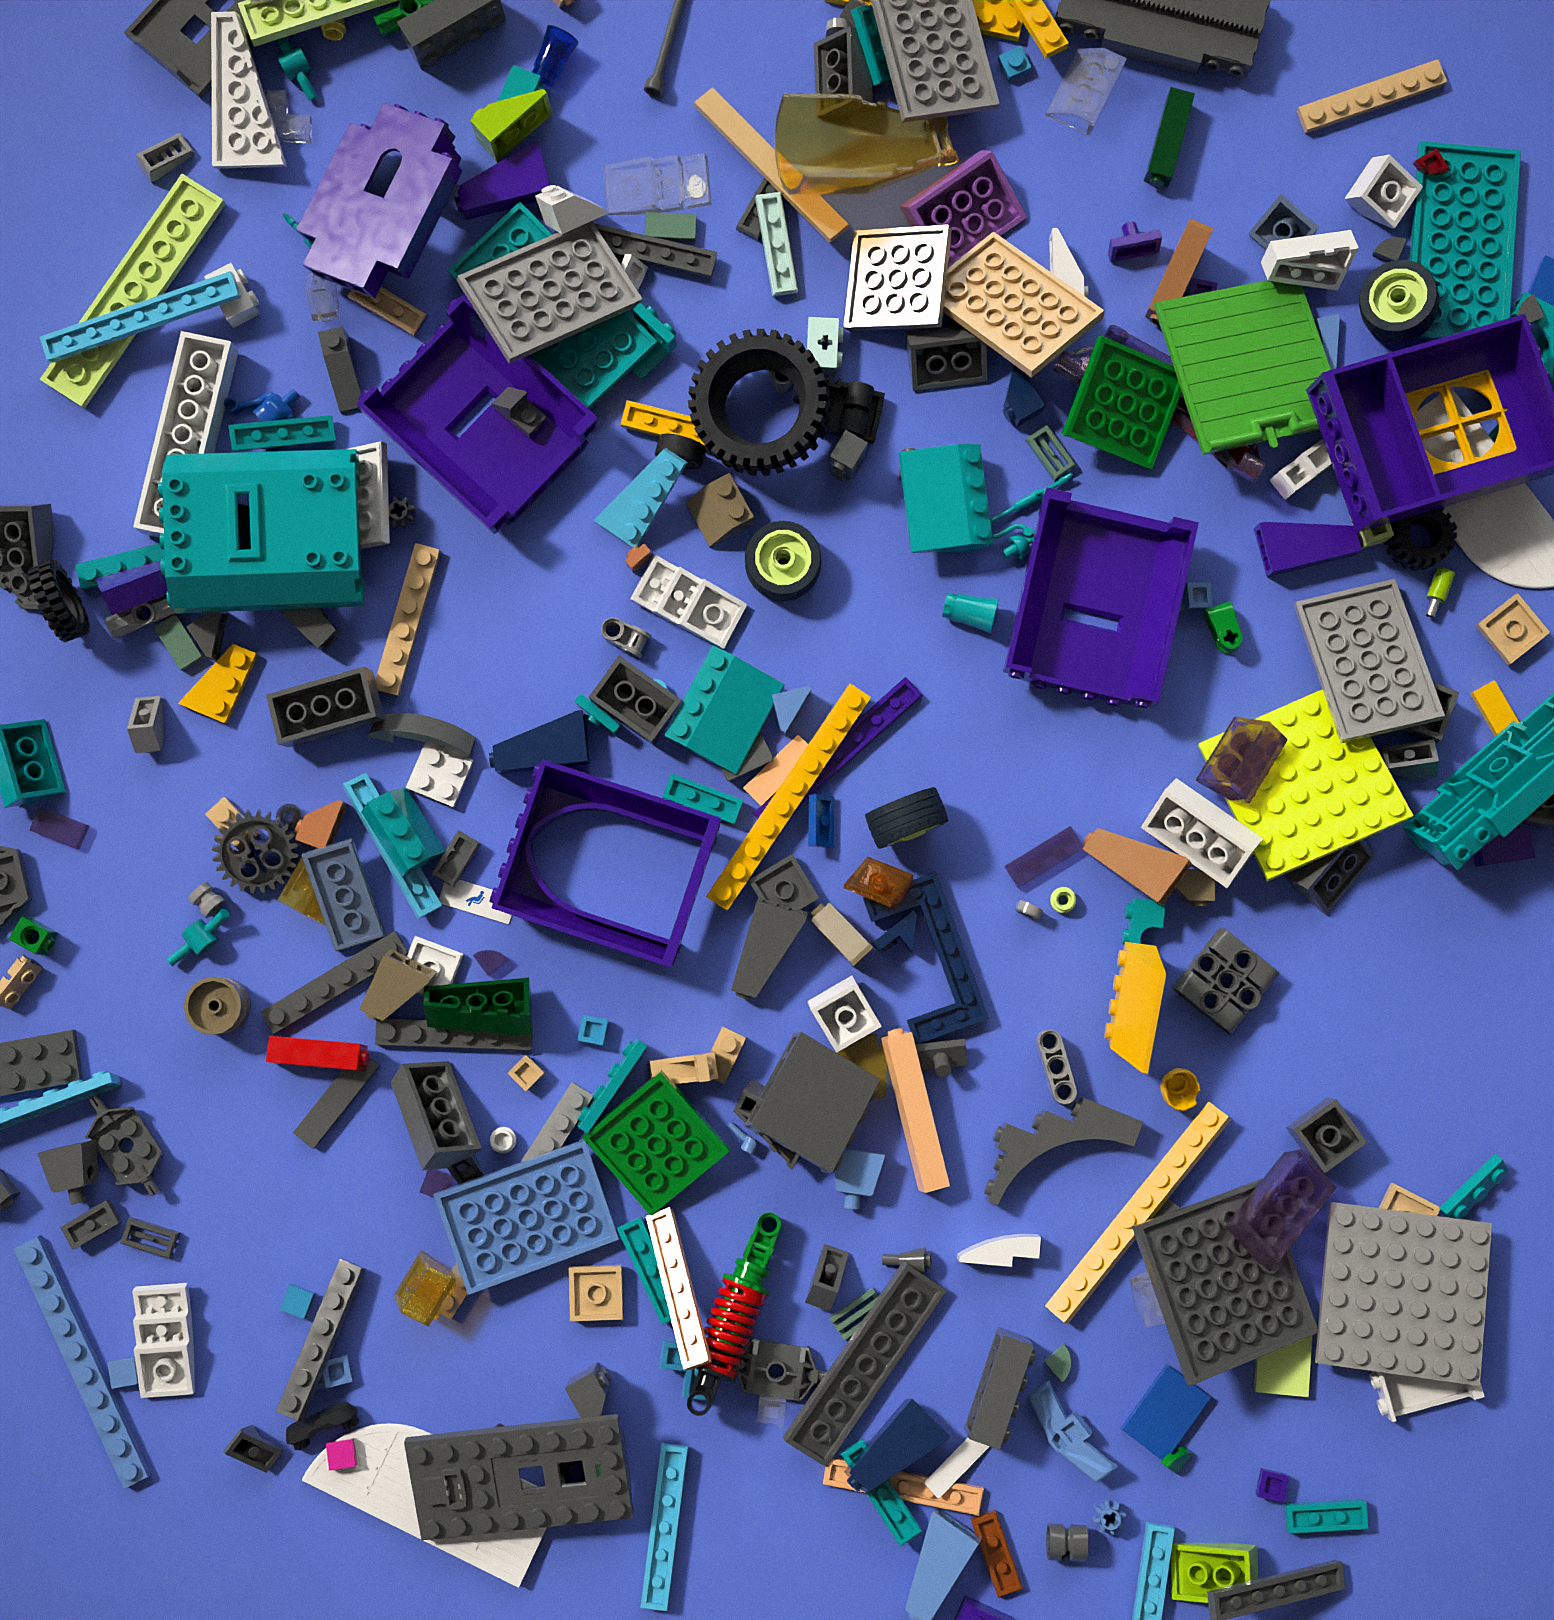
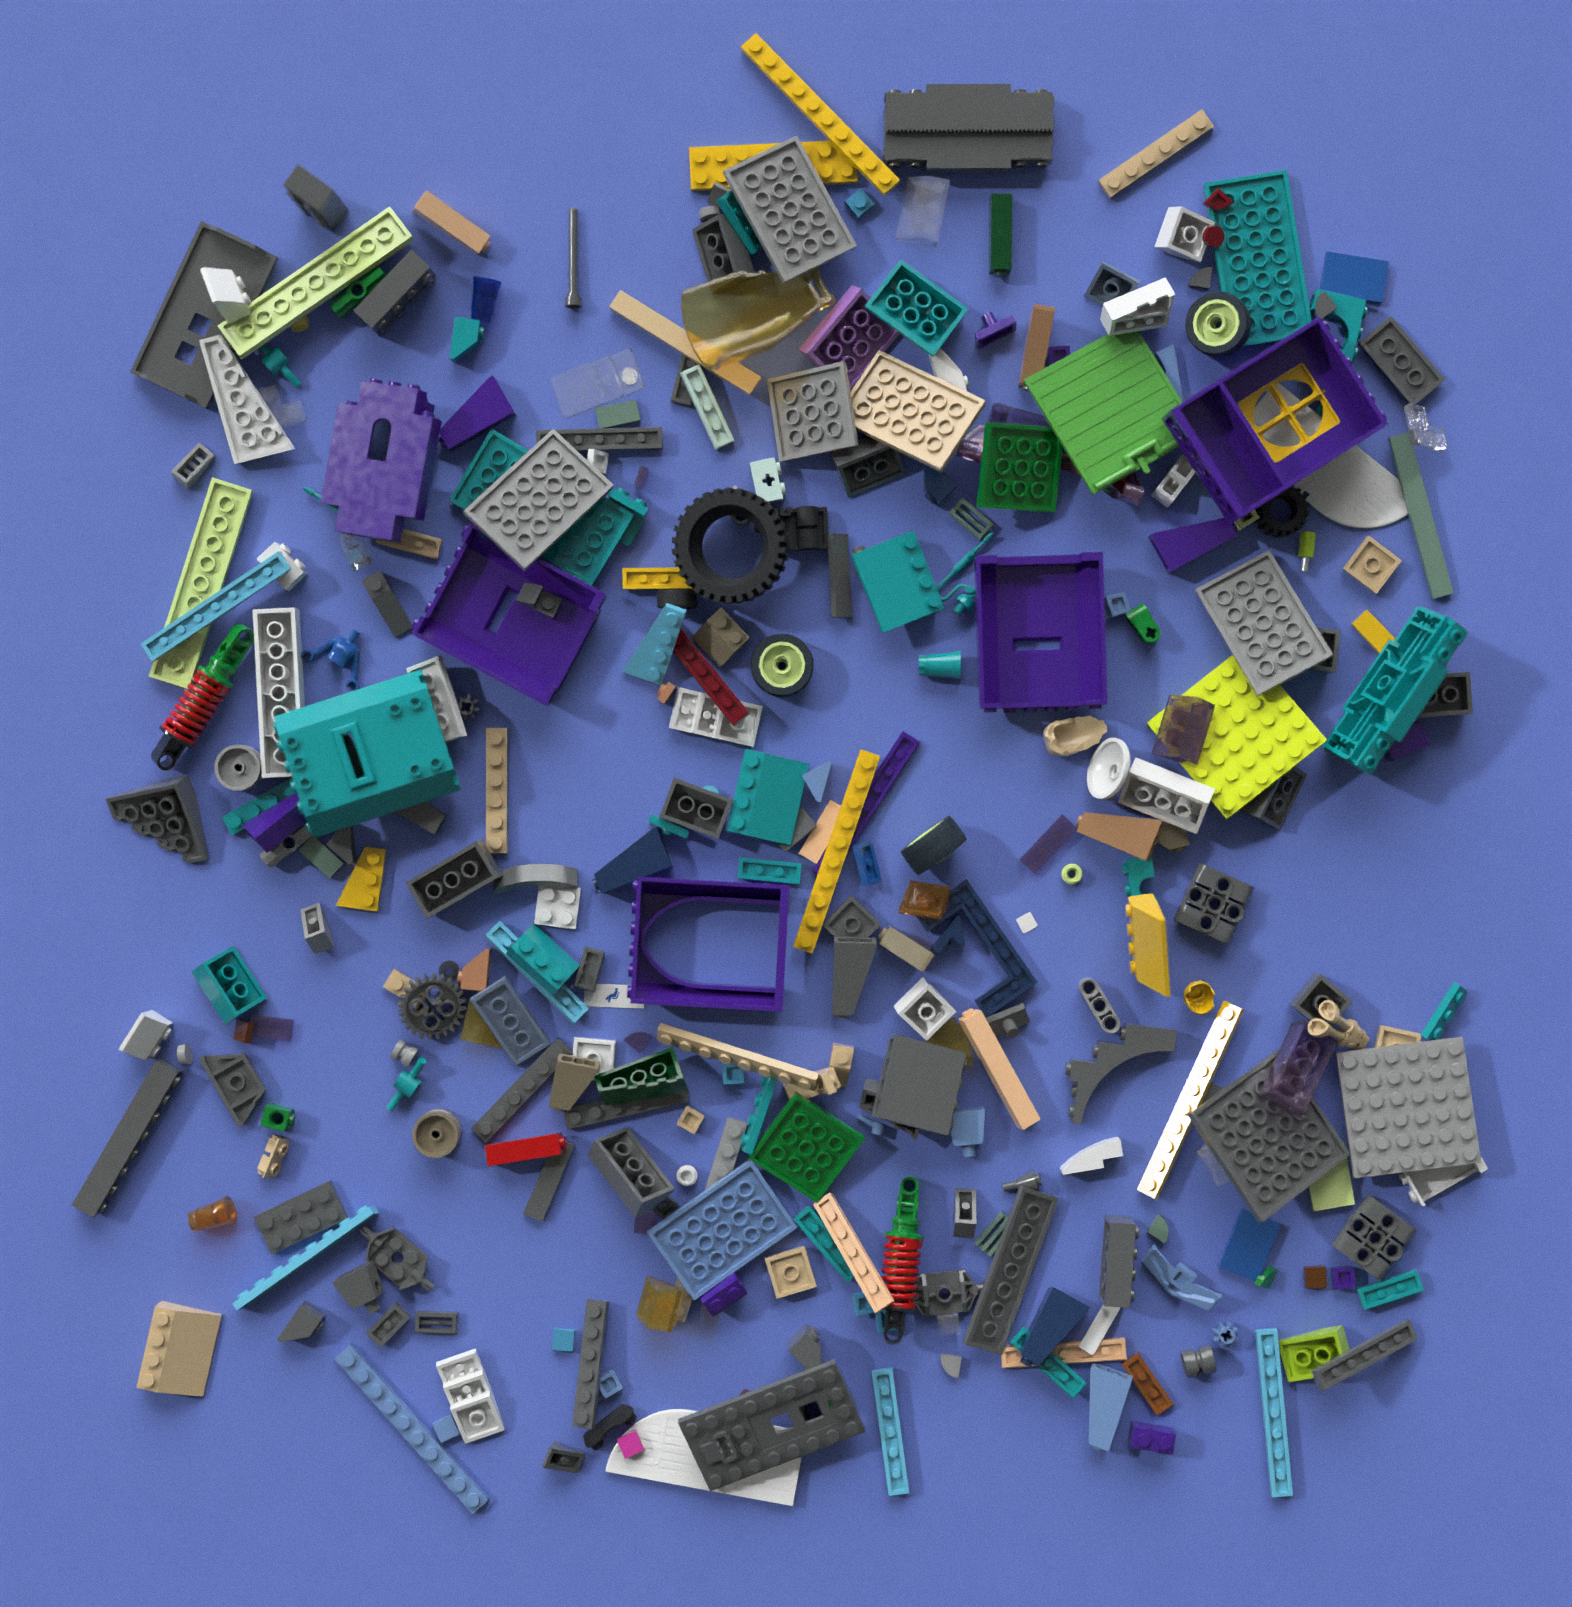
camera: 20 degrees left, 5 degrees up
black tyre [28,559,90,643] -> none
teal plate [228,415,336,452] -> none
lime slope [470,89,552,162] -> none
white slope [535,185,607,234] -> none
light grey piece [601,618,652,659] -> none
dark grey brick [829,430,868,482] -> none
light grey tile [1015,900,1043,920] -> none
dark grey slope [1381,739,1439,781] -> none
none -> piece [151,623,254,771]
none -> light grey wheel [214,745,264,791]
none -> reddish brown tile [233,1019,254,1044]
none -> clear purple tile [634,466,649,491]
none -> tan plate [657,1023,819,1091]
none -> dark red tile [673,629,750,727]
none -> dark purple brick [700,1271,748,1317]
none -> dark grey tile [827,533,852,618]
none -> teal slope [864,259,968,357]
none -> light grey tile [940,1353,961,1378]
none -> white sticker [1016,912,1038,933]
none -> tan hair [1043,715,1108,757]
none -> white dish [1087,738,1130,800]
none -> dark red tile [1202,226,1225,247]
none -> reddish brown tile [1303,1265,1327,1288]
none -> tan piece [1308,1000,1369,1050]
none -> dark grey connector [1331,1195,1417,1280]

